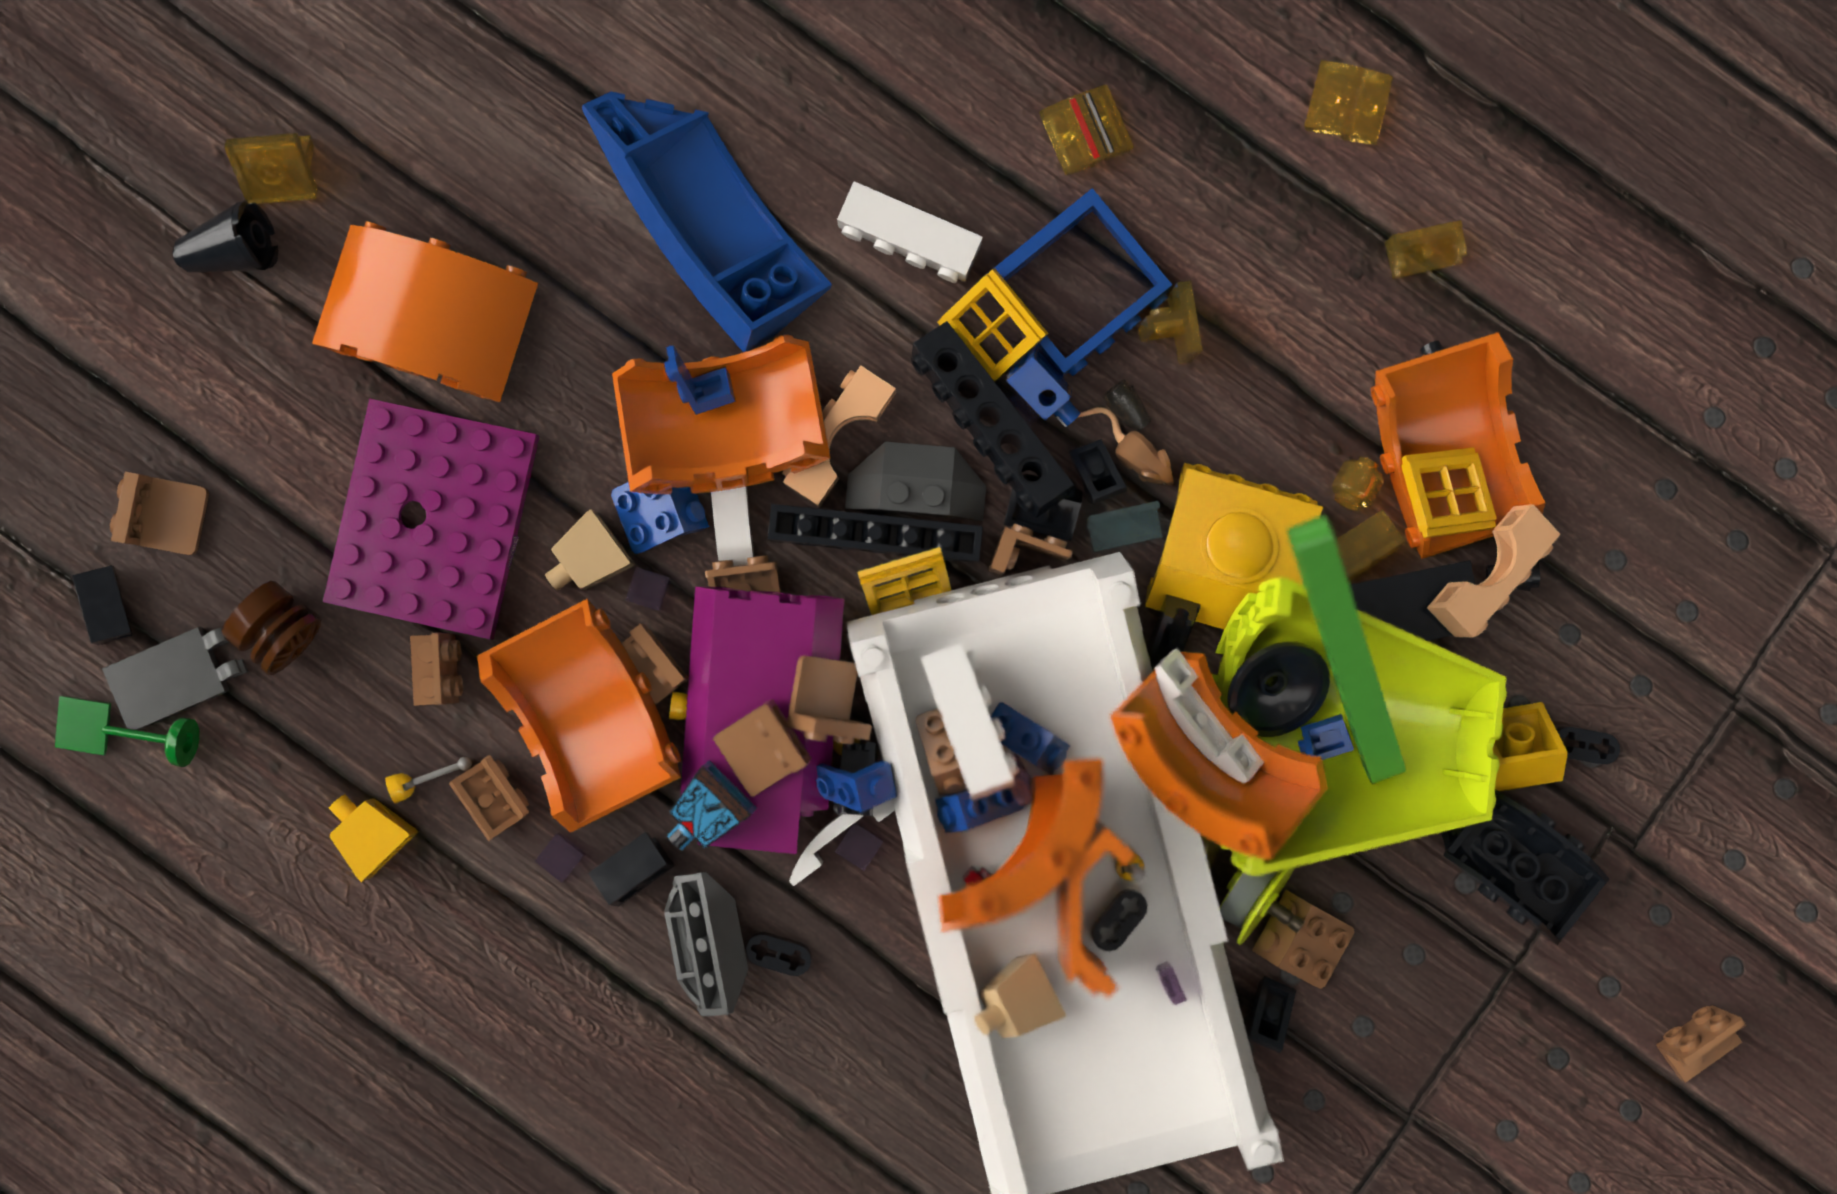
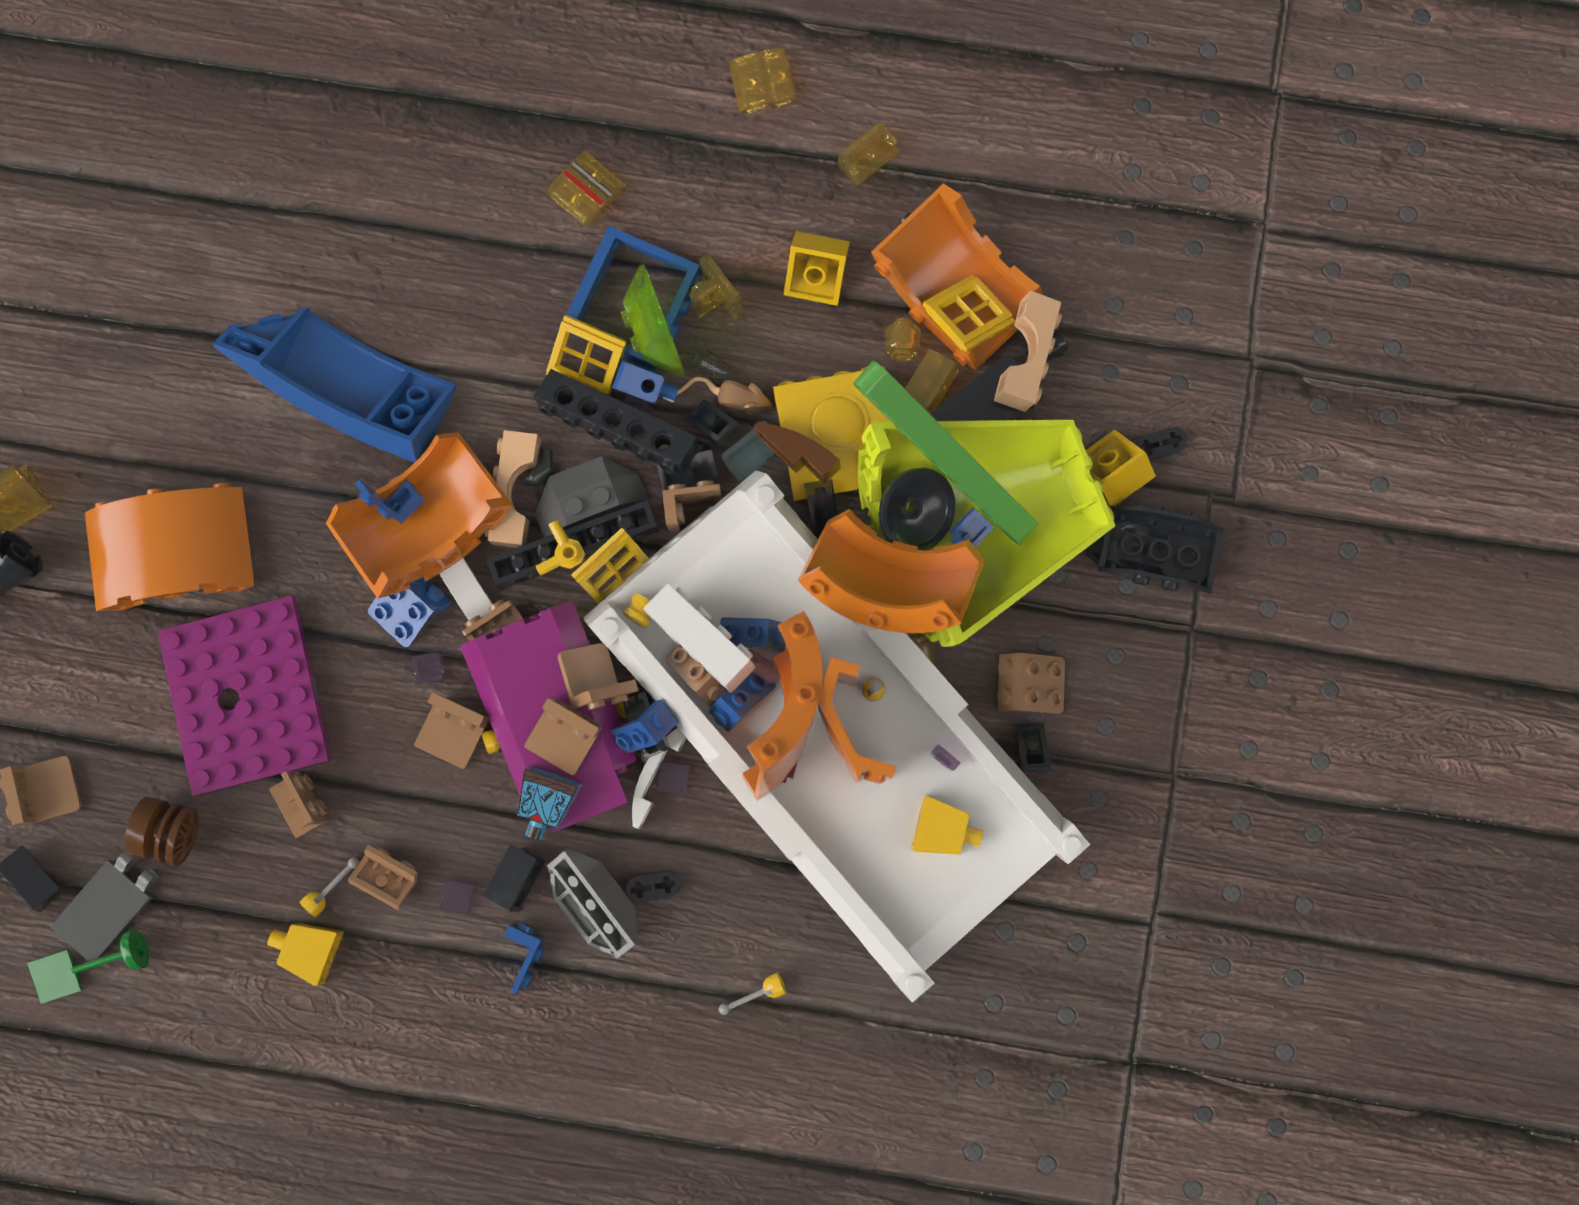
camera: 20 degrees left, 5 degrees down
orange panel [477,599,681,833] -> none
tan torso [545,509,635,591] -> none
white brick [837,181,983,283] -> none
tan torso [974,954,1066,1038] -> none
black beam [1091,889,1148,952] -> none
white slope [1155,648,1264,783] -> none
piece [1219,867,1305,945] -> none
medium nougat bracket [1656,1005,1746,1083] -> none
none -> blue bracket [504,922,546,994]
none -> pearl dark grey arm [524,449,553,487]
none -> yellow piece [535,520,586,576]
none -> clear neon green wedge [620,264,685,376]
none -> yellow wheel [622,593,651,628]
none -> hinge [719,972,787,1015]
none -> reddish brown slope [754,422,841,484]
none -> yellow slope [784,231,850,306]
none -> yellow torso [911,796,983,855]

